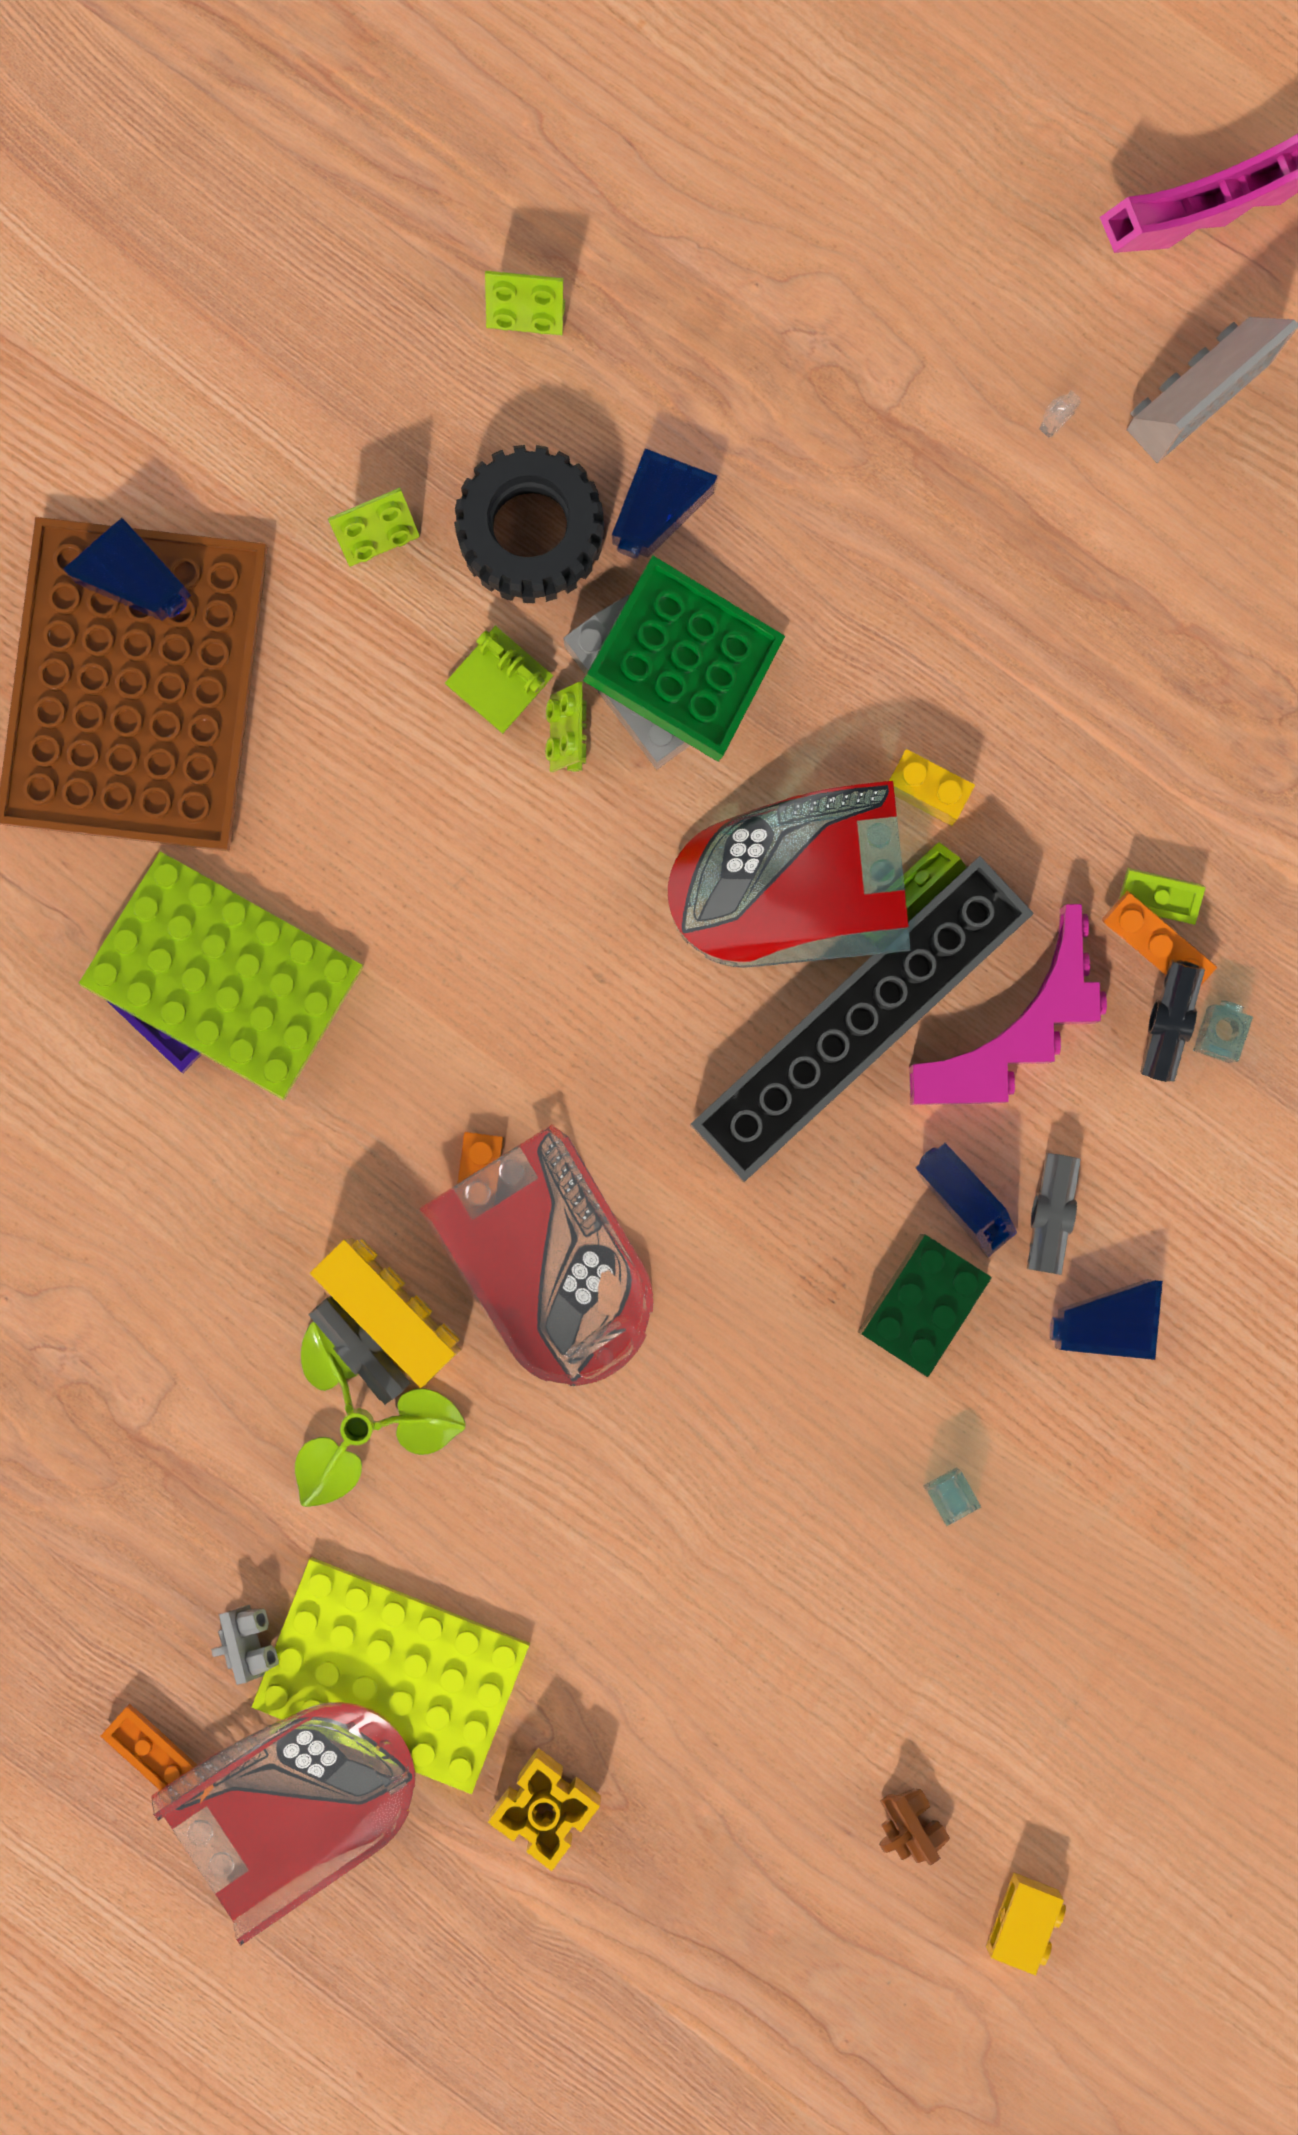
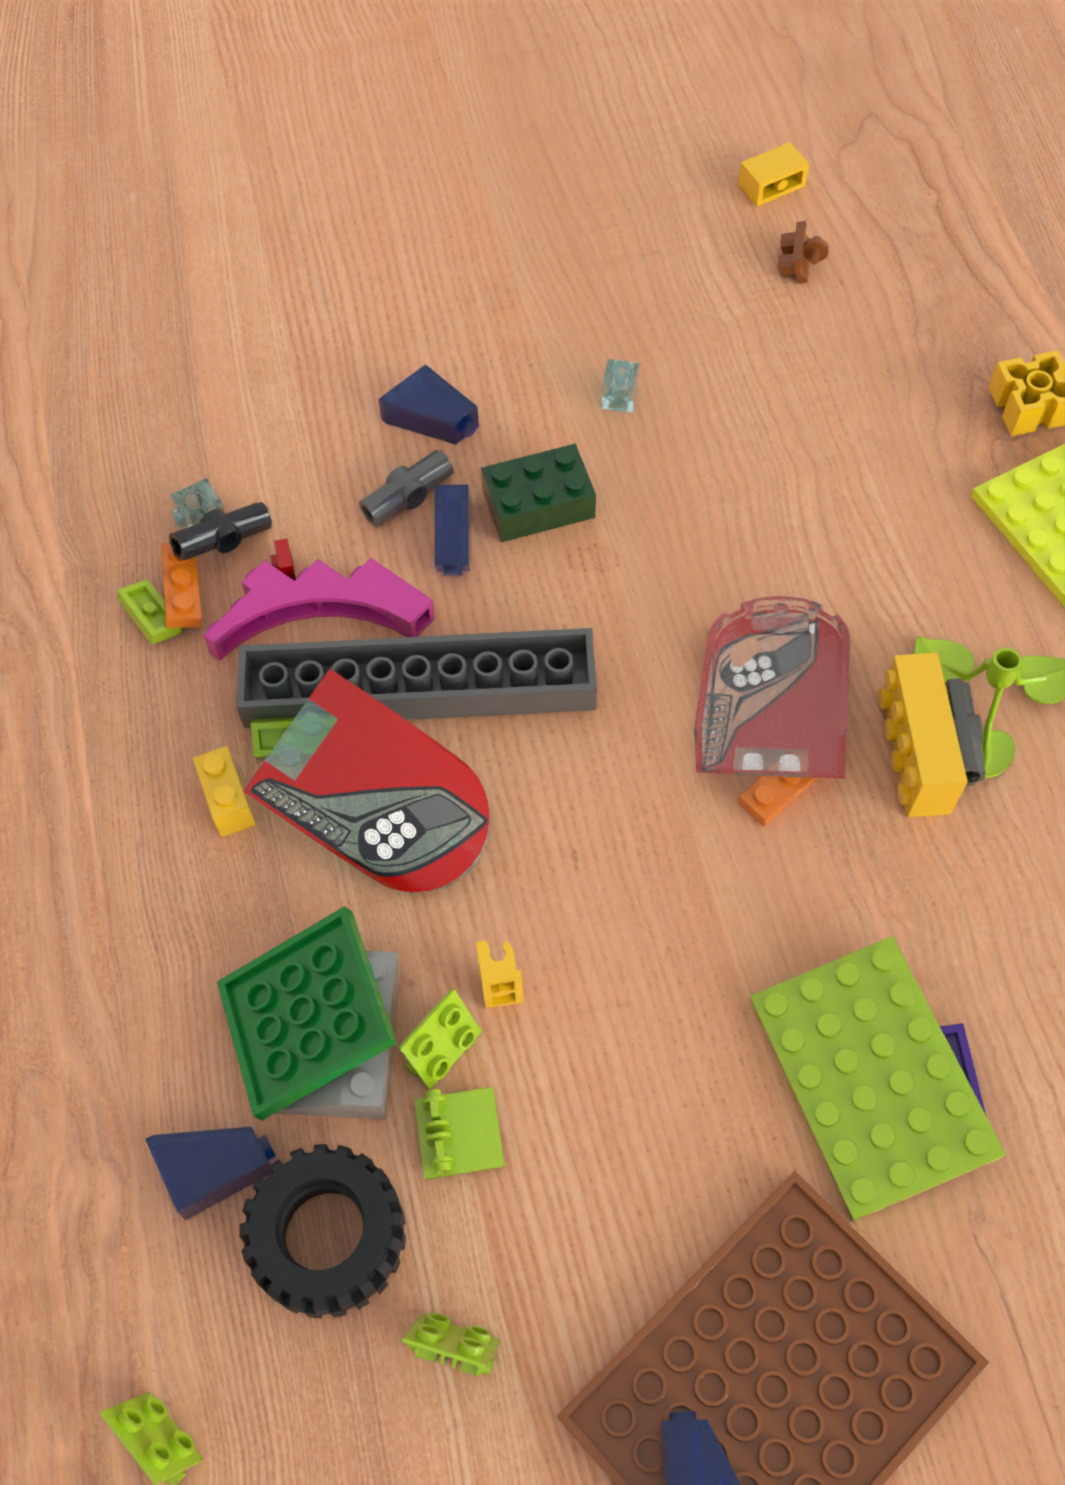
camera: 140 degrees left, 25 degrees down
none -> red plate [270,538,296,581]
none -> yellow hinge [476,940,523,1009]

